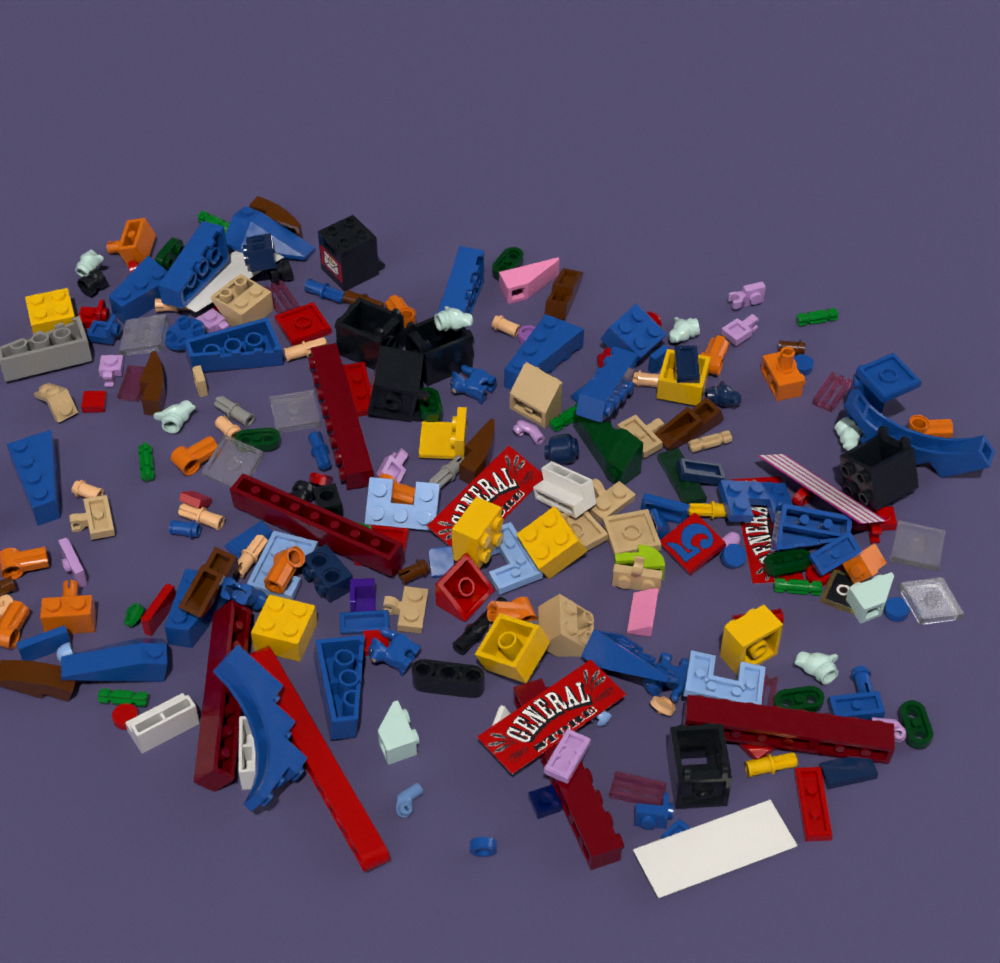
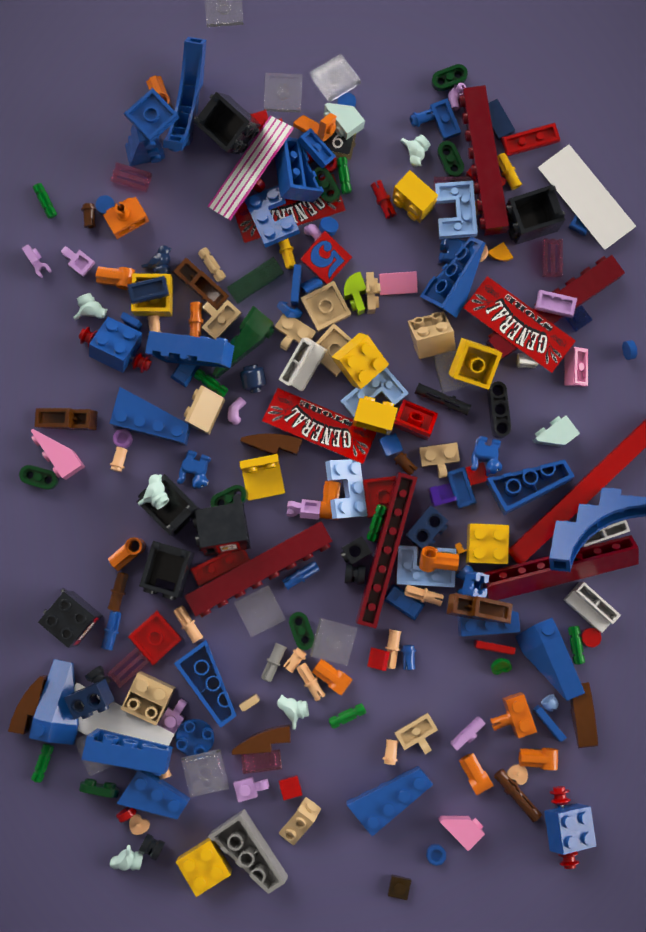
camera: 105 degrees left, 35 degrees up
red bracket [78,300,110,328] -> none
blue bracket [87,315,121,345] -> none
orange brick [107,218,156,267] -> none
red tile [309,472,333,485] -> none
medium blue arm [395,782,423,818] -> none
light grey axle [429,455,464,489] -> none
blue wedge [434,246,484,328] -> none
orange piece [486,597,538,624] -> none
blue bracket [634,793,674,830] -> none
dark blue tile [676,458,726,485] -> none
light aqua animal [834,417,863,451] -> none
none -> light nougat piece [129,814,150,835]
none -> orange pin [188,302,203,337]
none -> blue tile [277,301,303,318]
none -> light nougat axle [296,663,326,701]
none -> light orange tile [488,242,513,262]
none -> bright pink slope [564,347,588,387]

